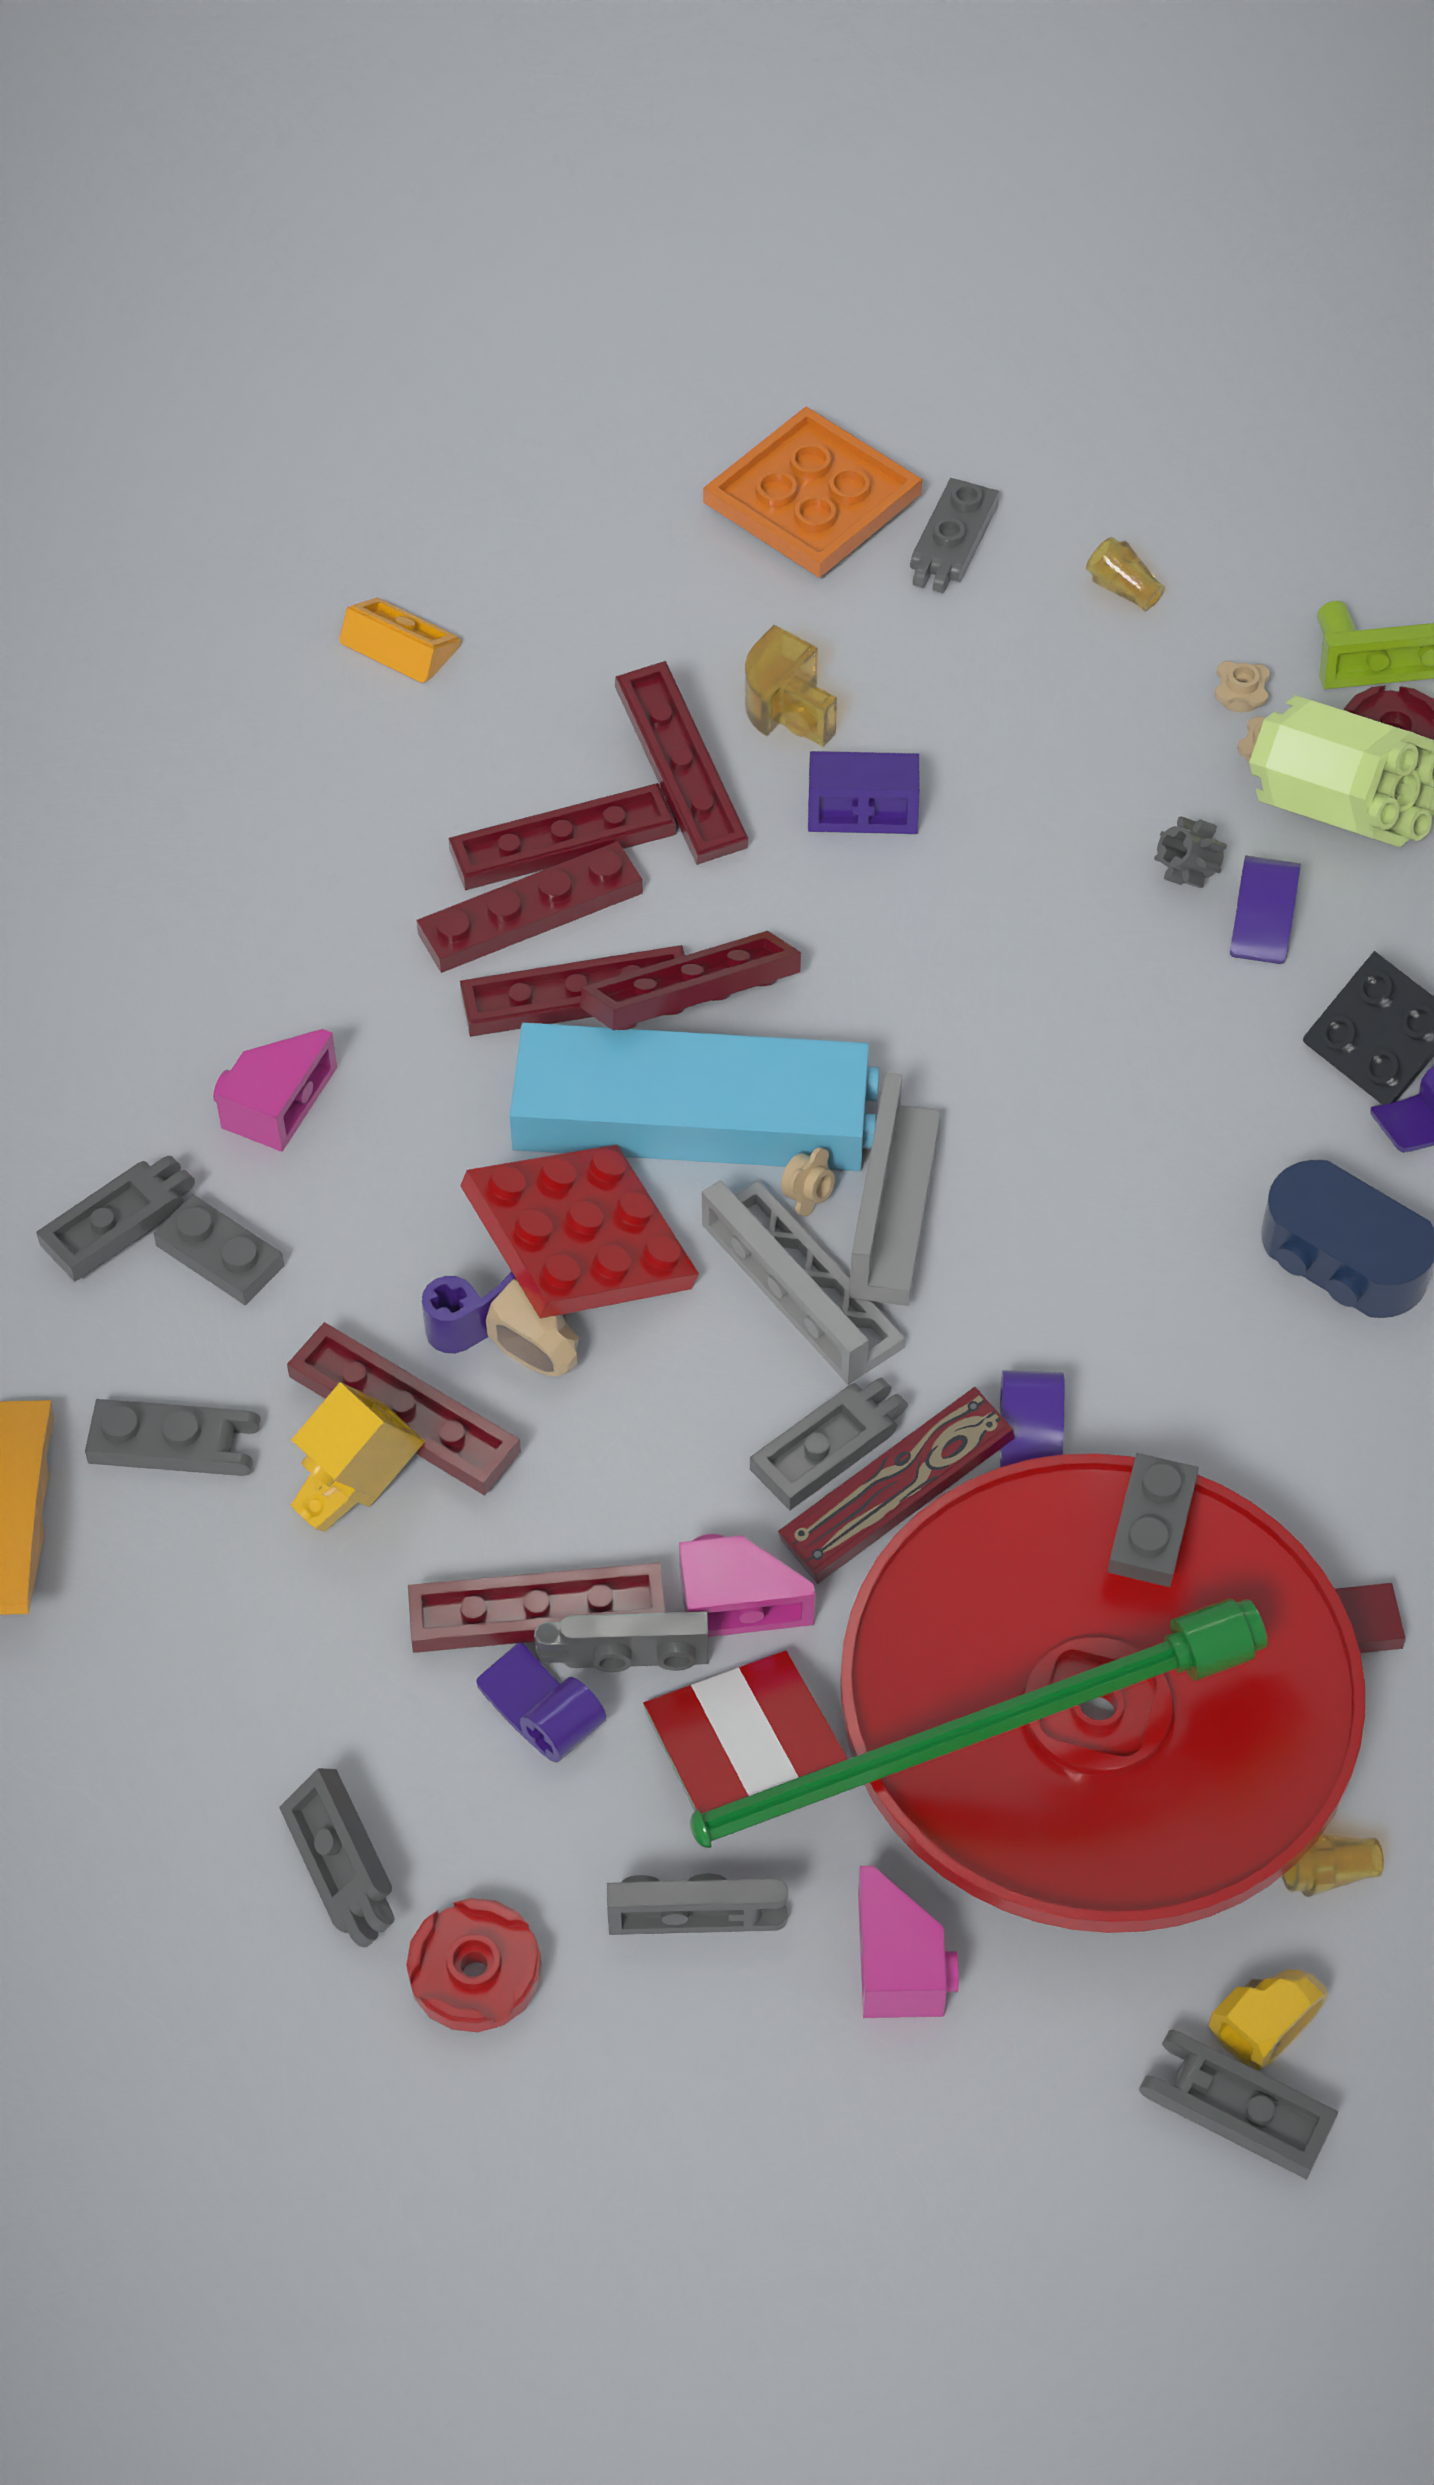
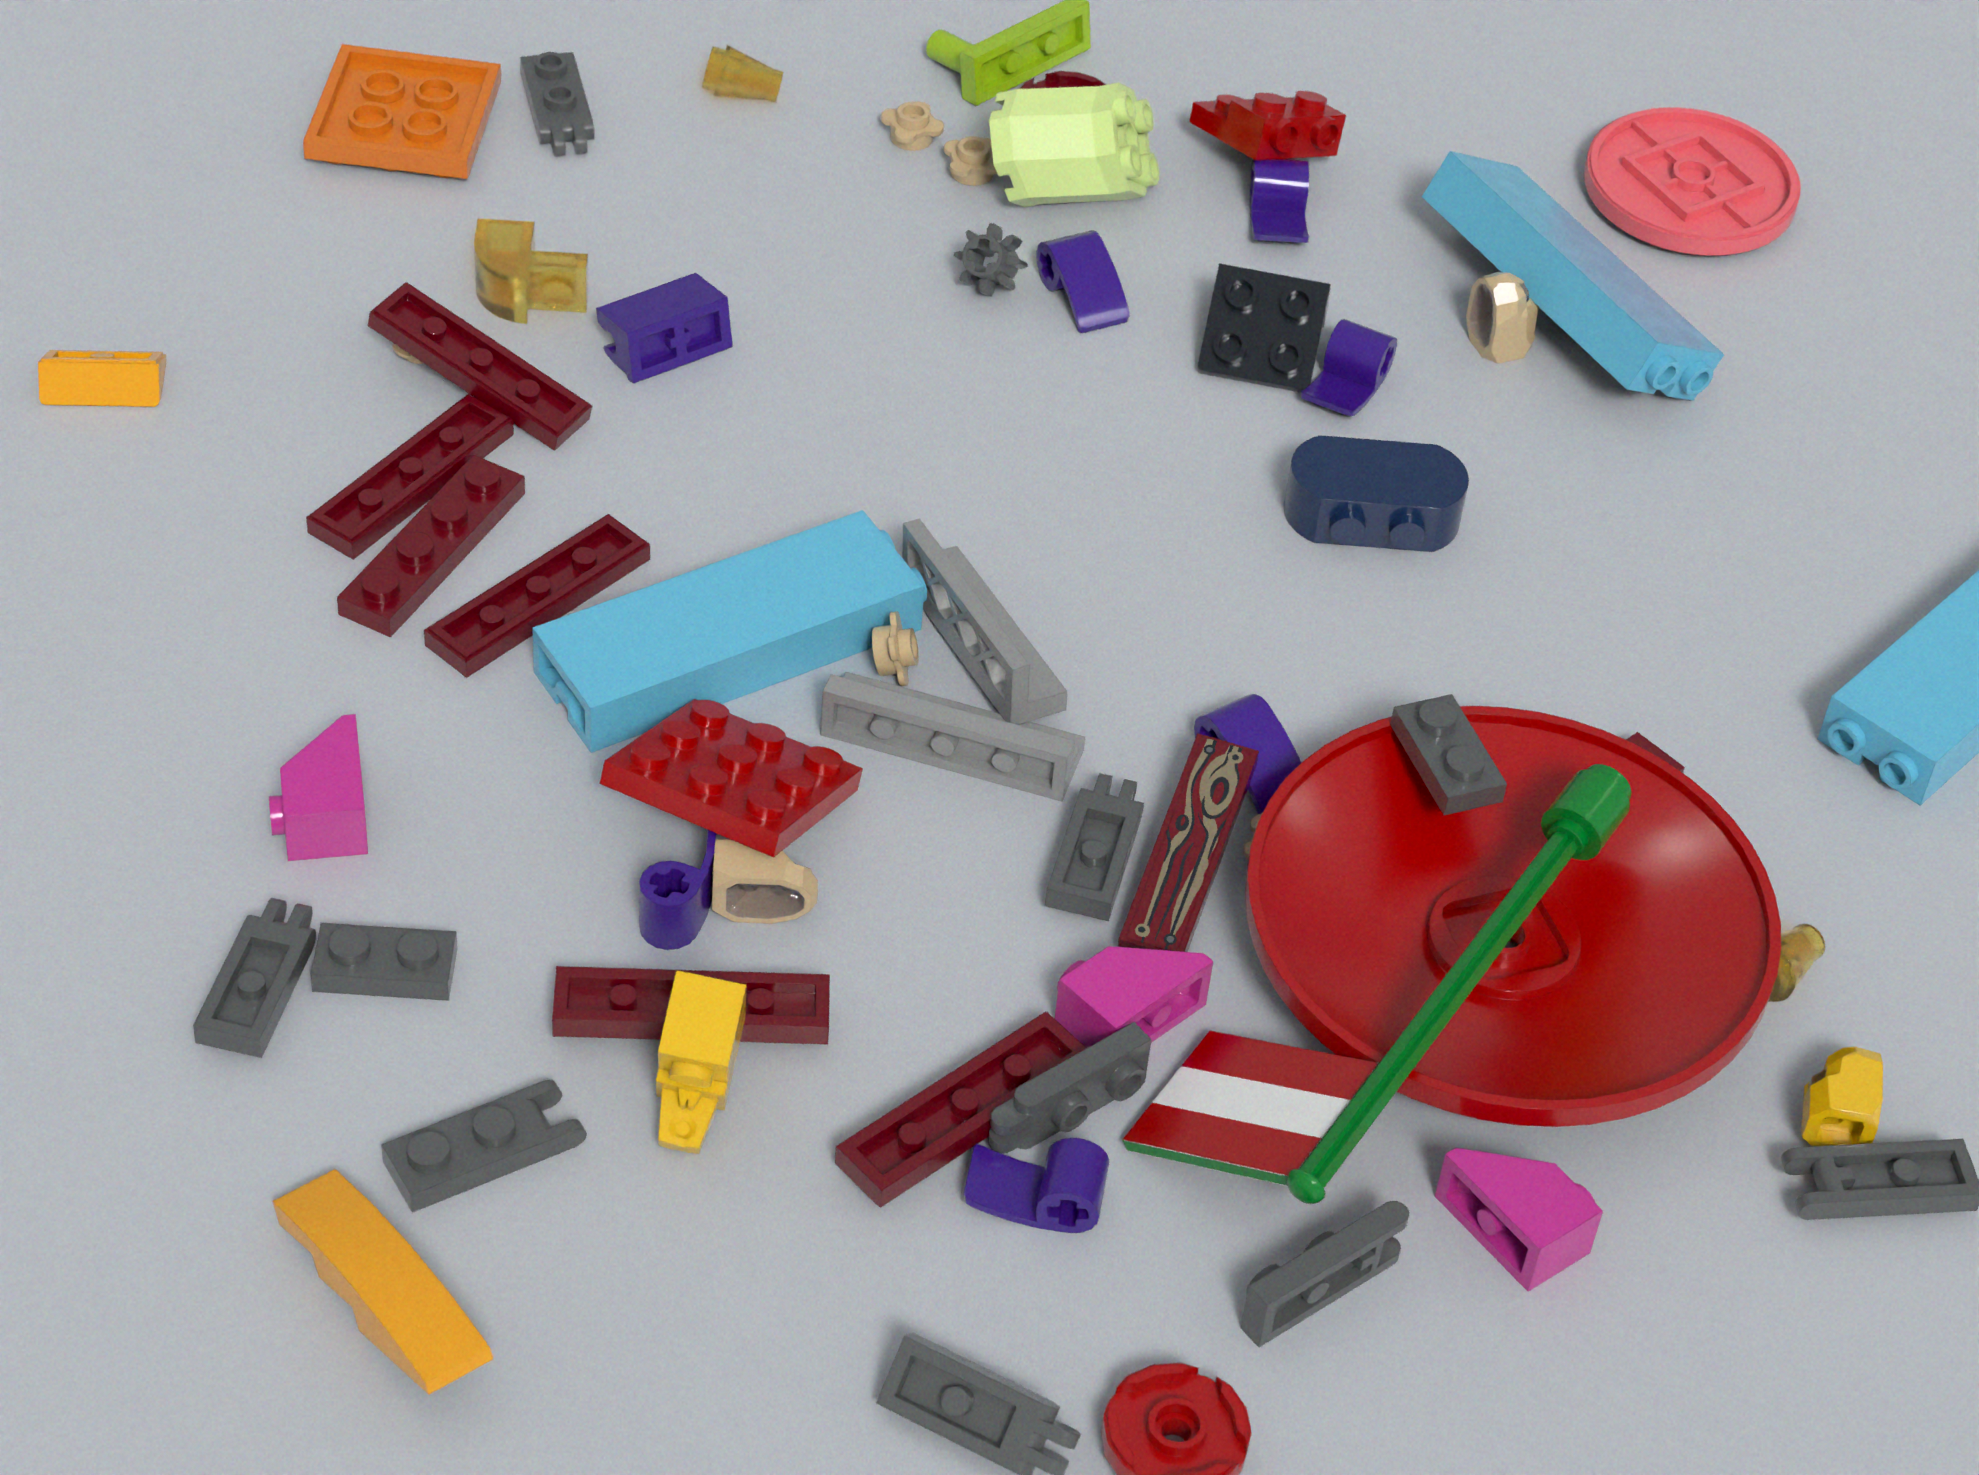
camera: 40 degrees left, 10 degrees down
dark red plate [581,930,801,1031] -> none

